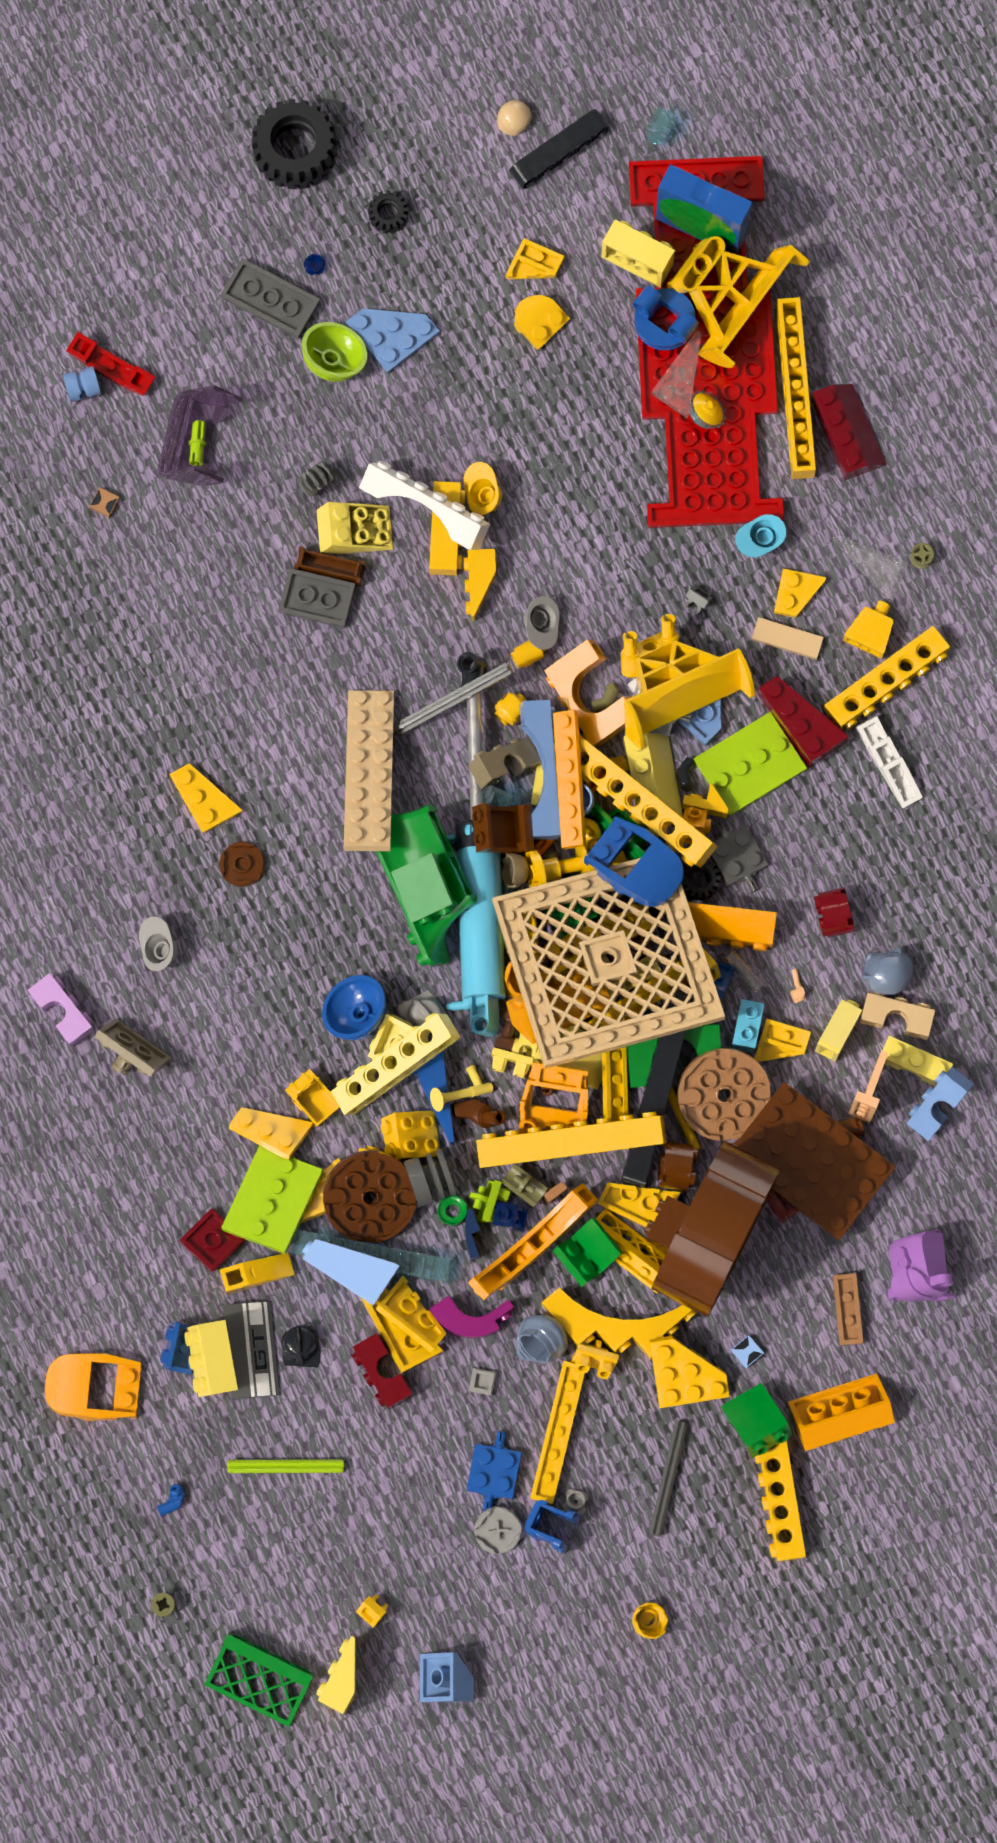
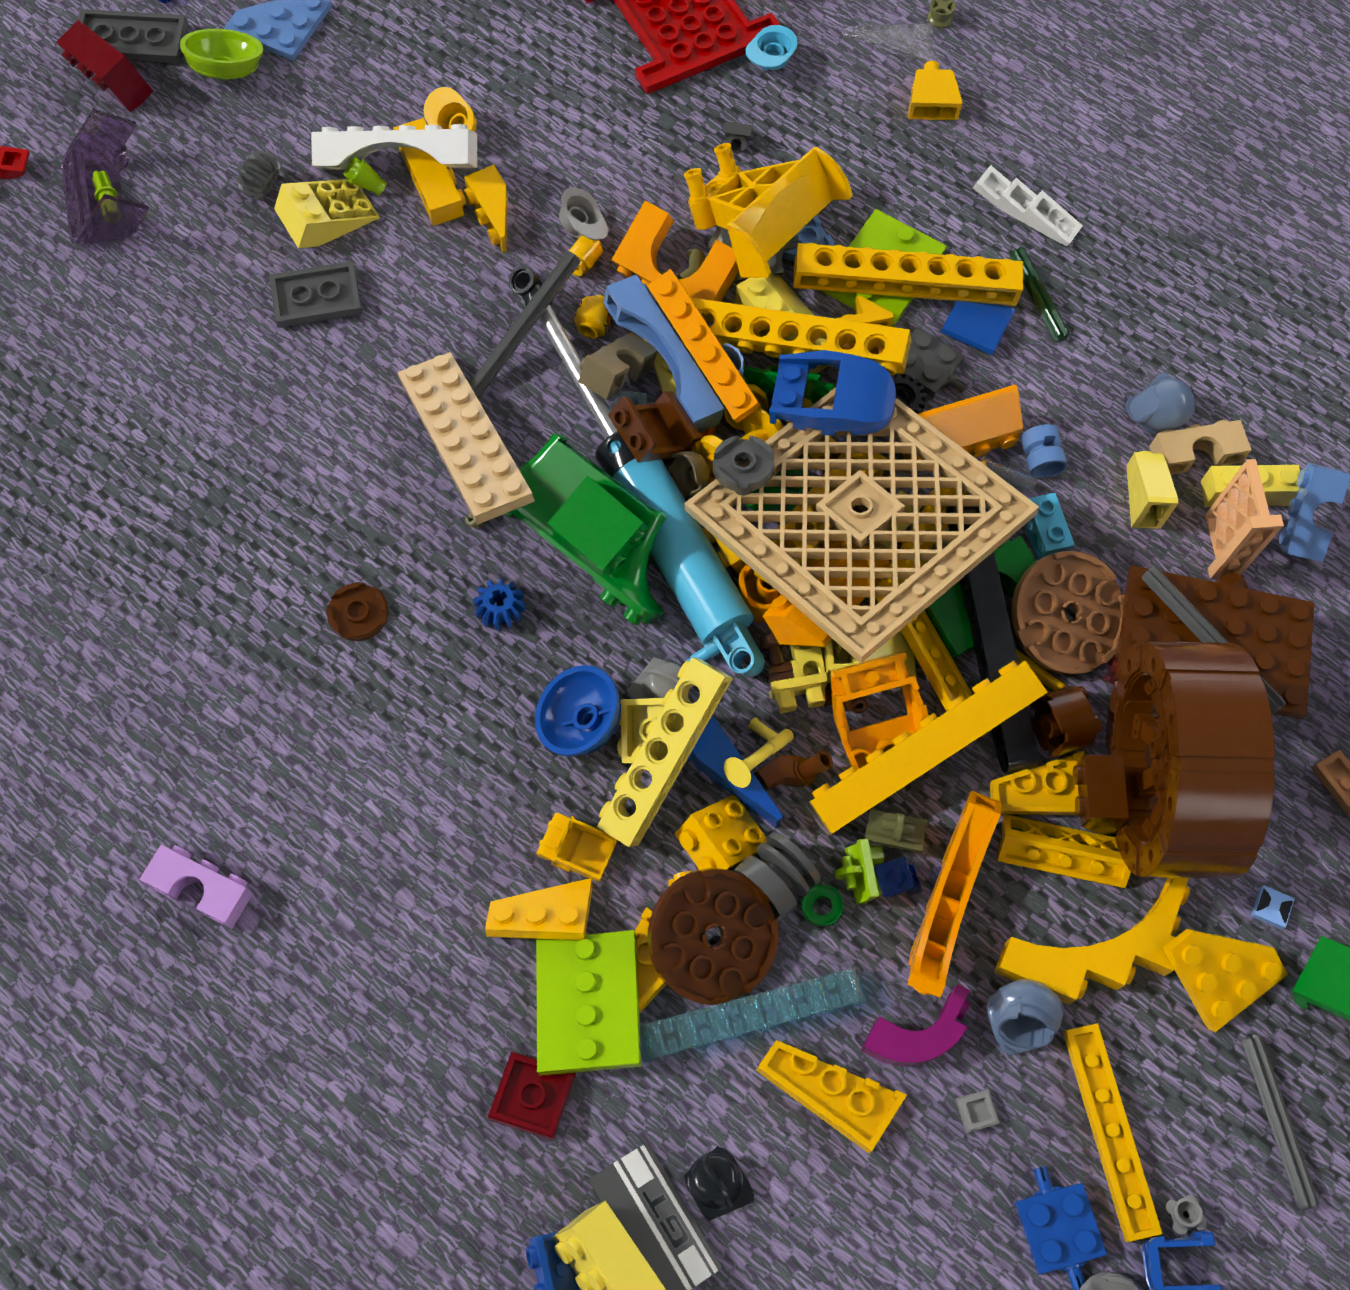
camera: 30 degrees left, 10 degrees down
medium nougat tile [89,487,120,518] -> none
dark tan plate [95,1018,172,1077] -> none
light grey piece [139,917,178,972] -> none
yellow wing [169,763,243,834] -> none
yellow slope [220,1253,295,1295] -> none
reddish brown container [294,546,366,587] -> none
light blue slope [302,1239,400,1305] -> none
dark red arch [351,1333,413,1410] -> none
yellow wing [376,1275,446,1352] -> none
dark blue slope [465,1209,480,1261] -> none
medium nougat tile [544,1182,568,1204] -> none
green bracket [553,1217,622,1287] -> none
yellow hips [571,1340,619,1380] -> none
black arm [675,757,696,792] -> none
tan tile [751,617,824,660] -> none
yellow wing [754,1018,811,1062] -> none
dark red wedge [757,676,849,768] -> none
yellow wing [774,569,826,618] -> none
light nougat hand [790,969,805,1003] -> none
dark red brick [814,887,855,938] -> none
yellow brick [823,626,950,730] -> none
none -> dark red wedge [56,20,154,112]
none -> lime cone [344,157,387,196]
none -> blue gear [473,577,526,631]
none -> dark grey plate [713,436,774,496]
none -> yellow brick [793,243,1023,306]
none -> blue slope [941,301,1016,355]
none -> dark green axle [1010,247,1069,342]
none -> medium blue wheel [1021,424,1068,478]
none -> dark grey axle [1142,567,1286,714]

